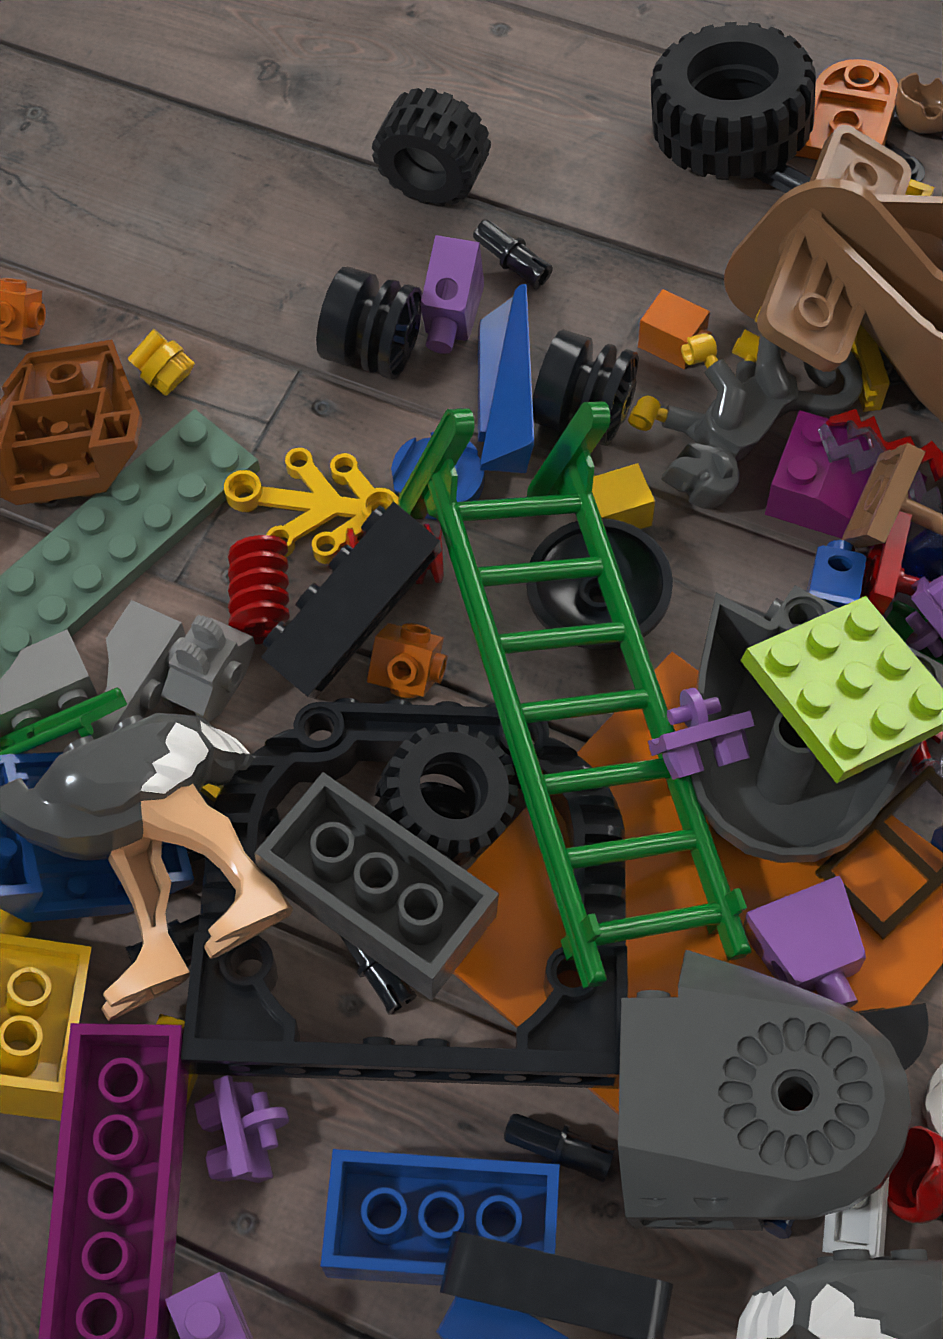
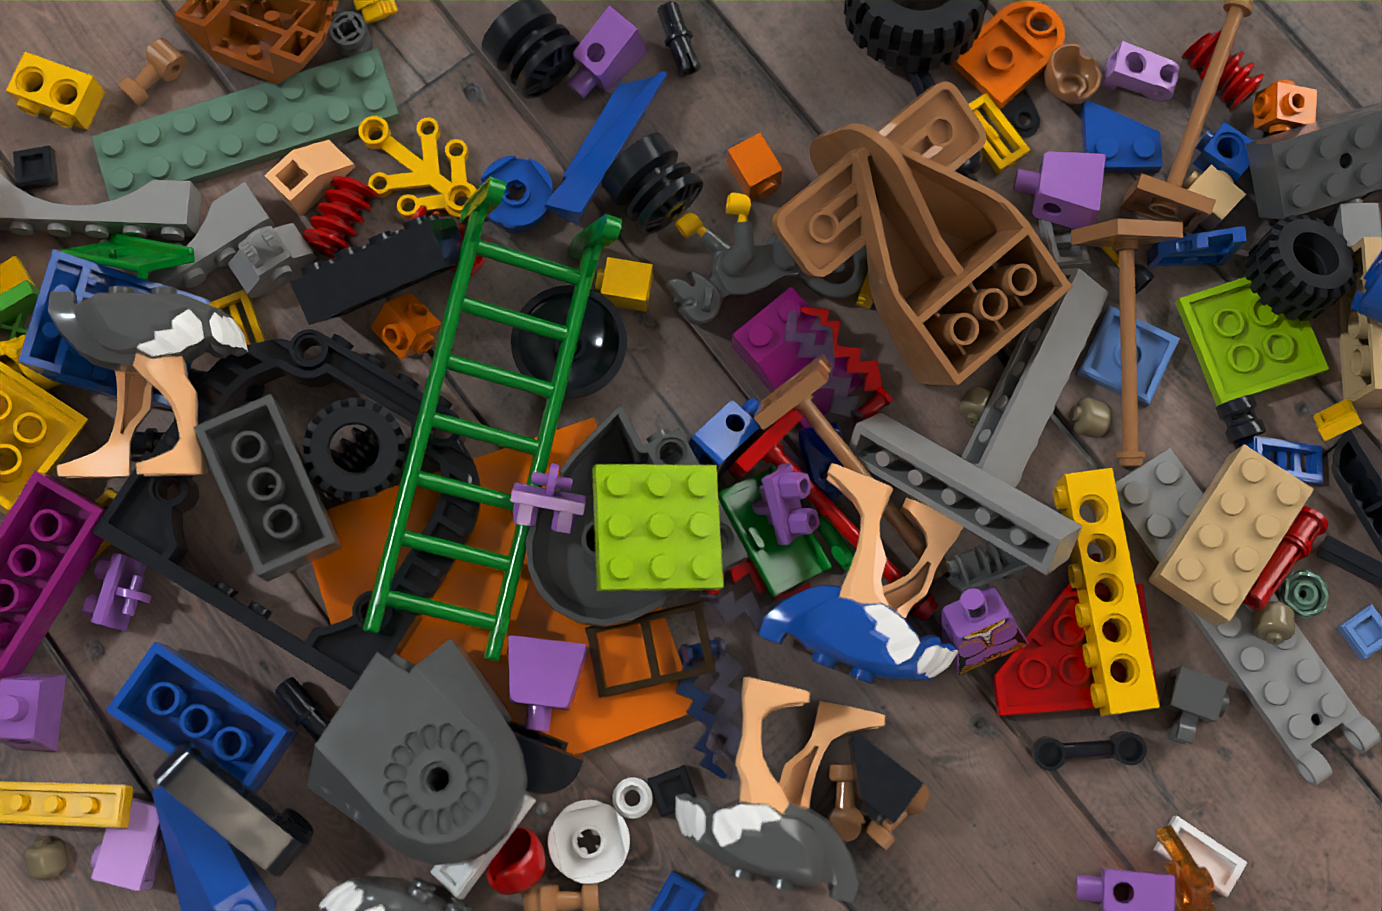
camera: 25 degrees right, 15 degrees up
none -> light nougat slope [264,140,355,217]
none -> dark grey wheel [329,11,373,59]

